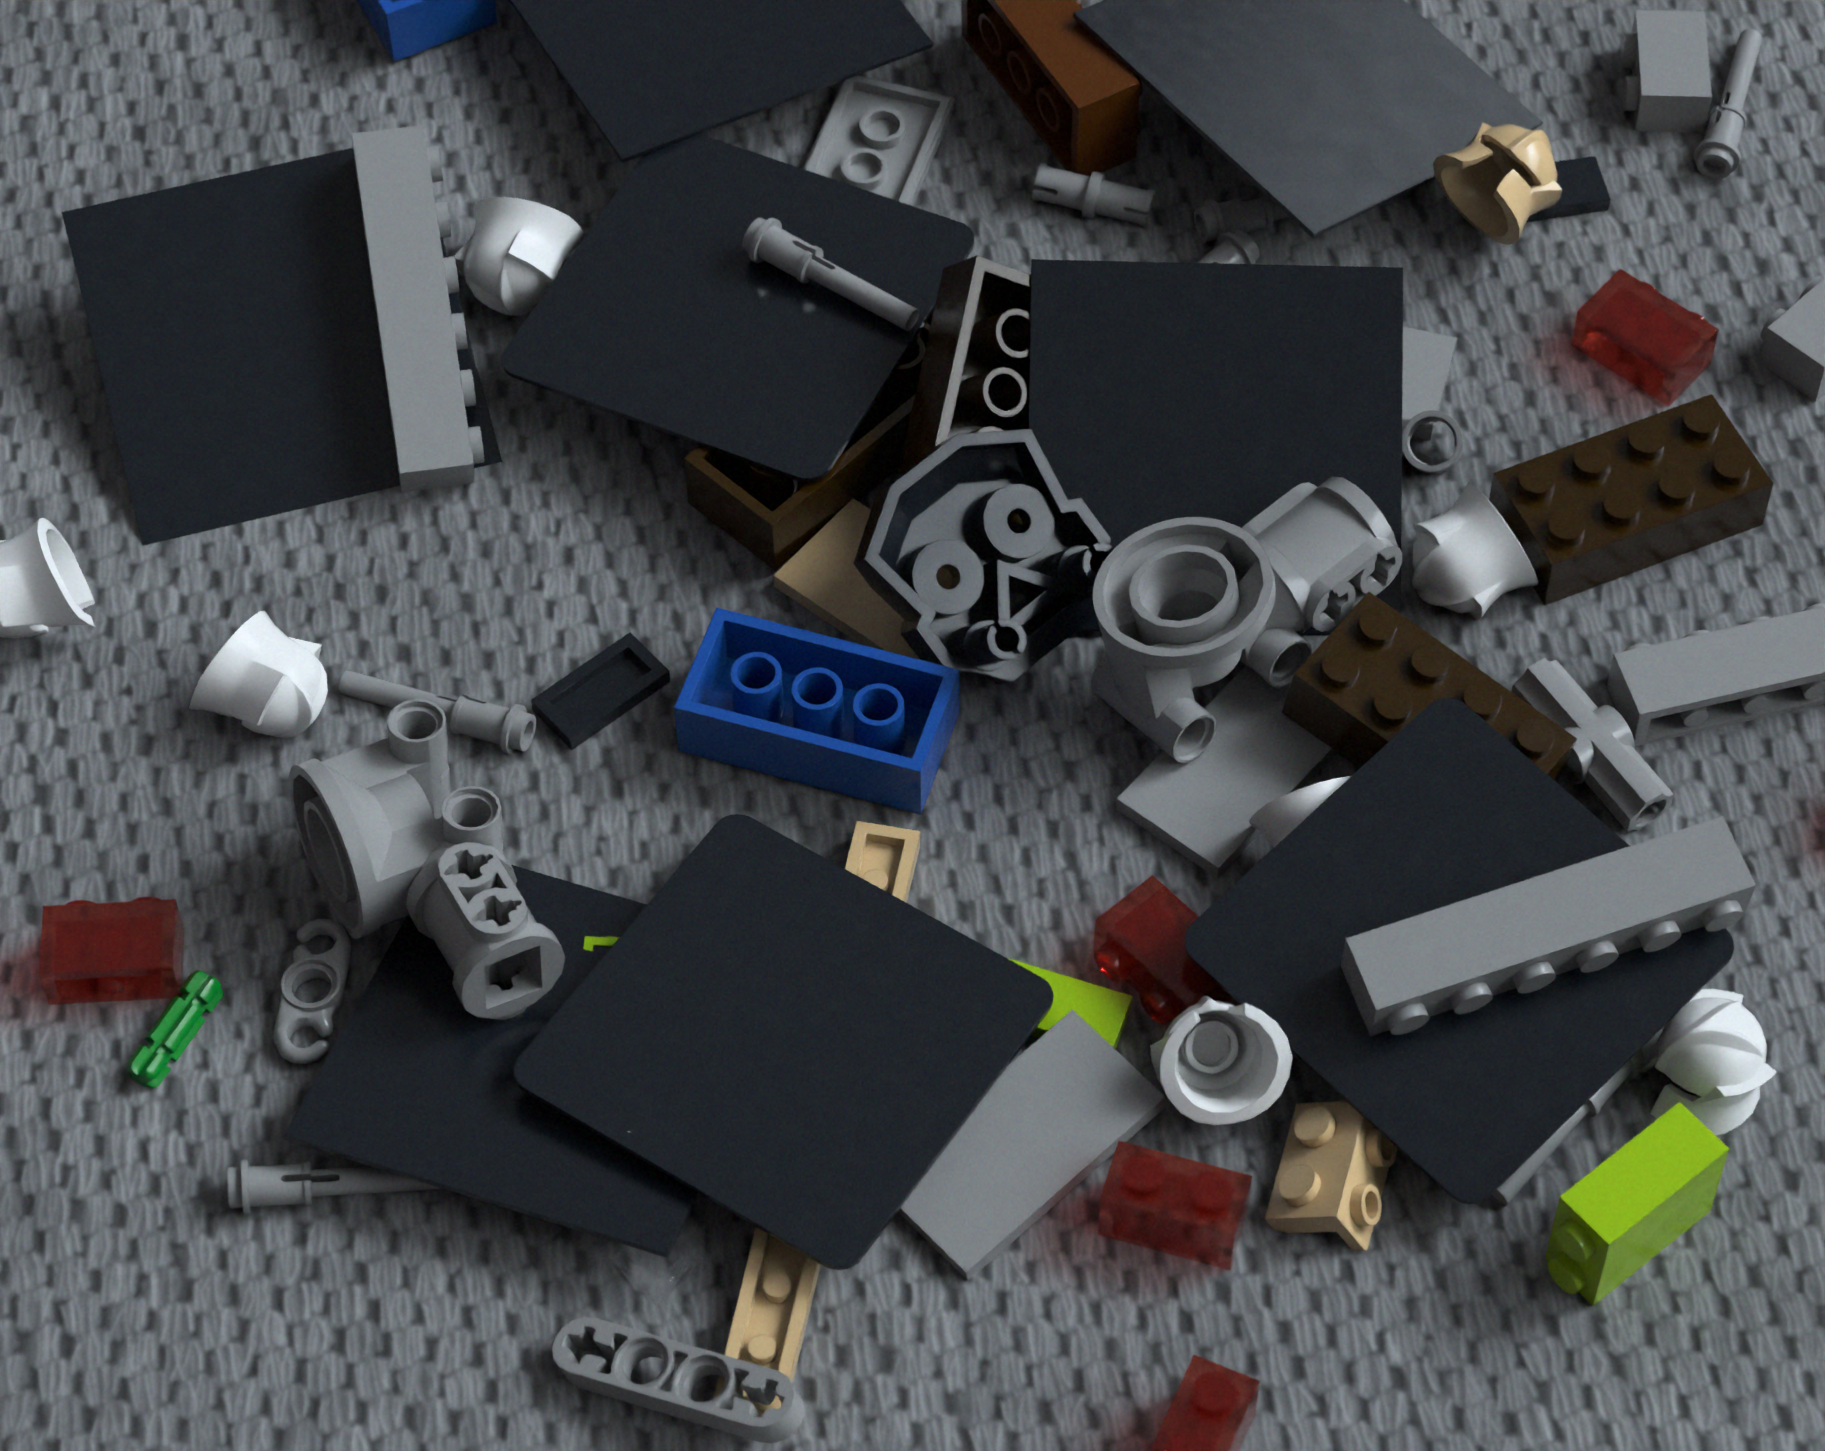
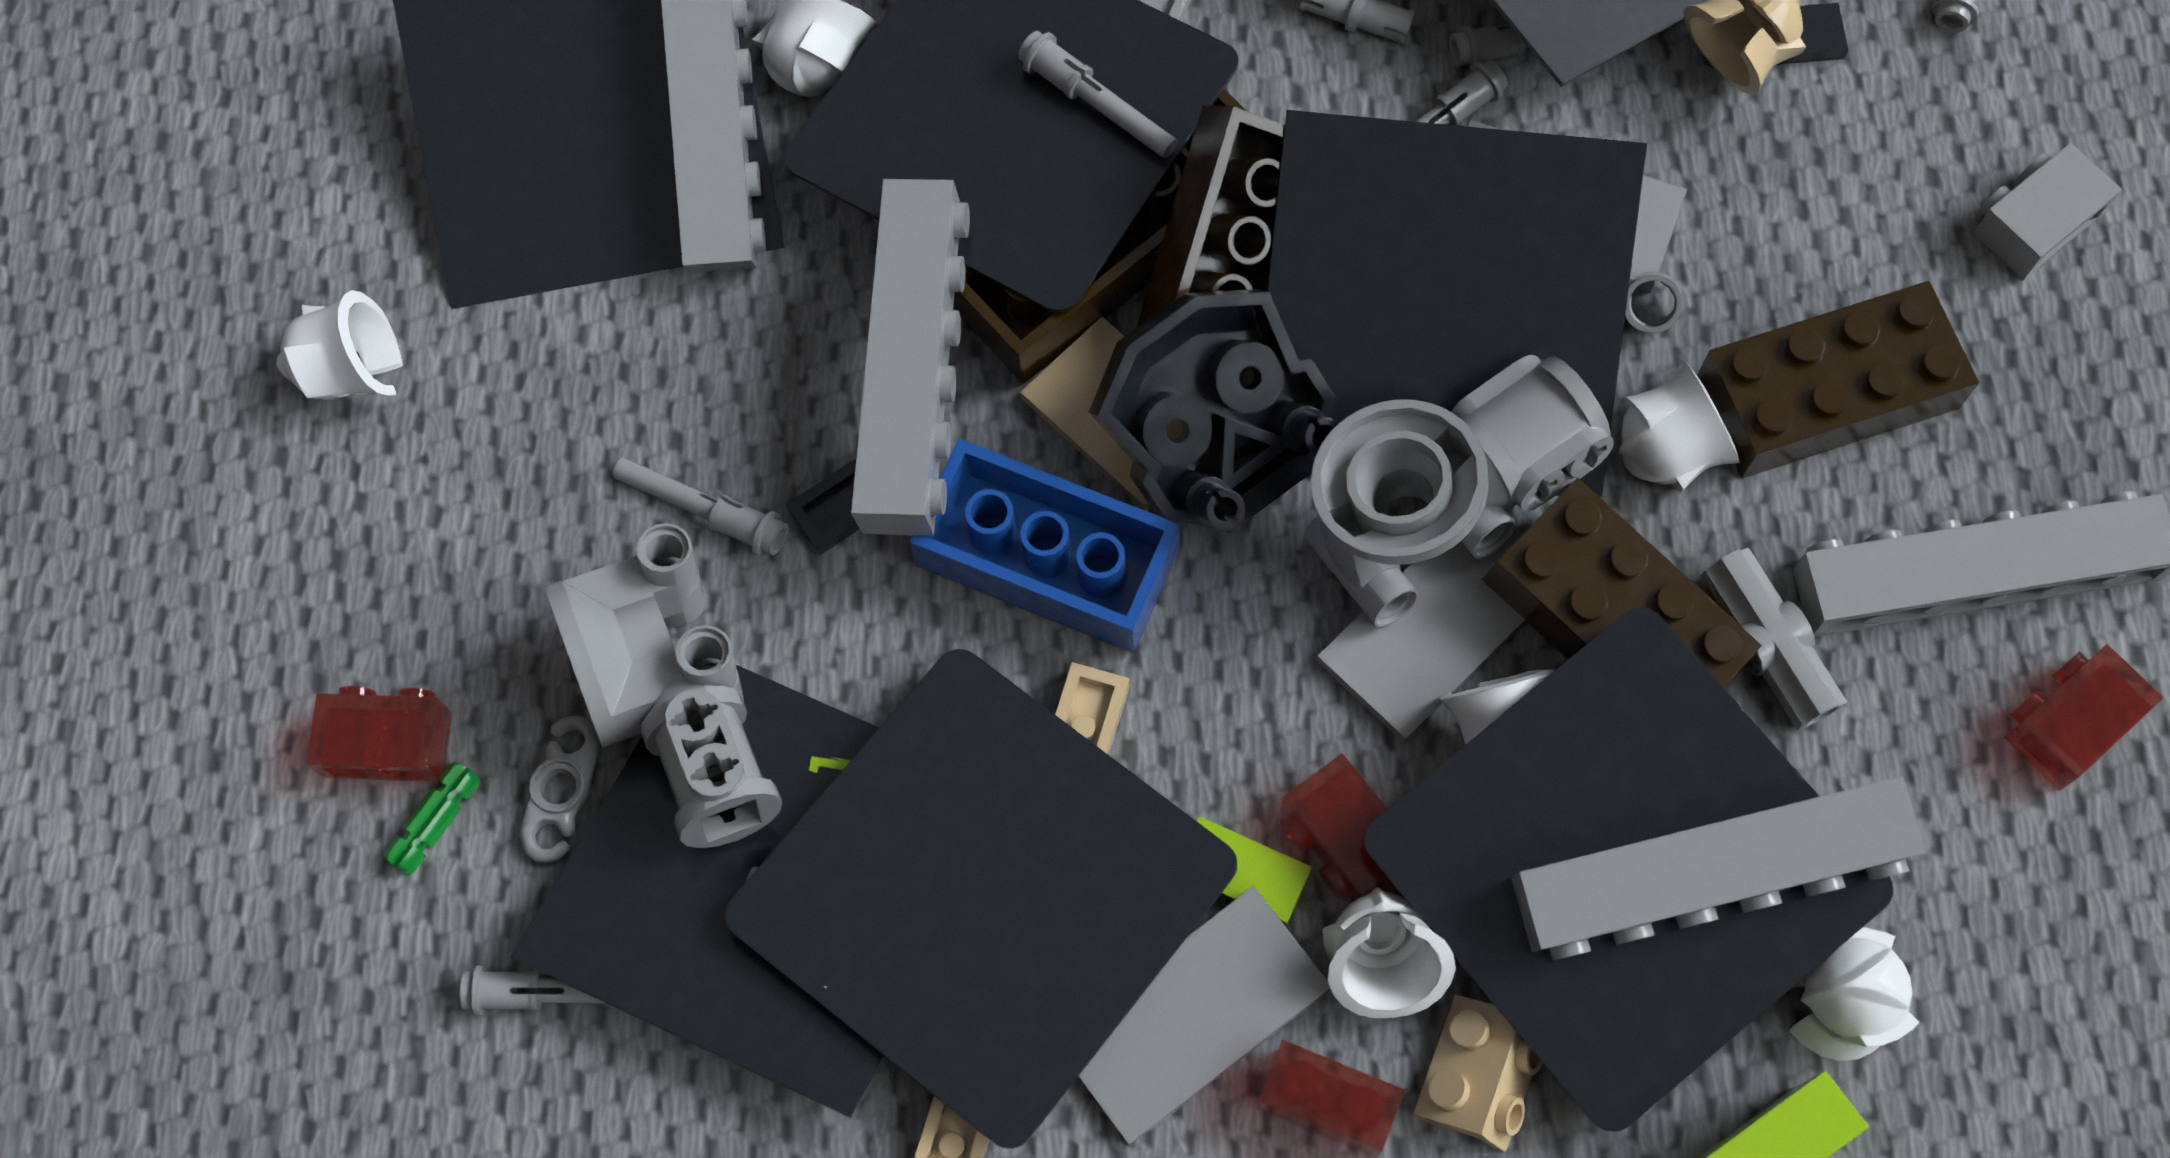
camera: 10 degrees right, 15 degrees up
white helmet [189,611,328,738] -> none
clear red piece [1571,269,1719,406] -> none
none -> light grey brick [851,179,970,536]

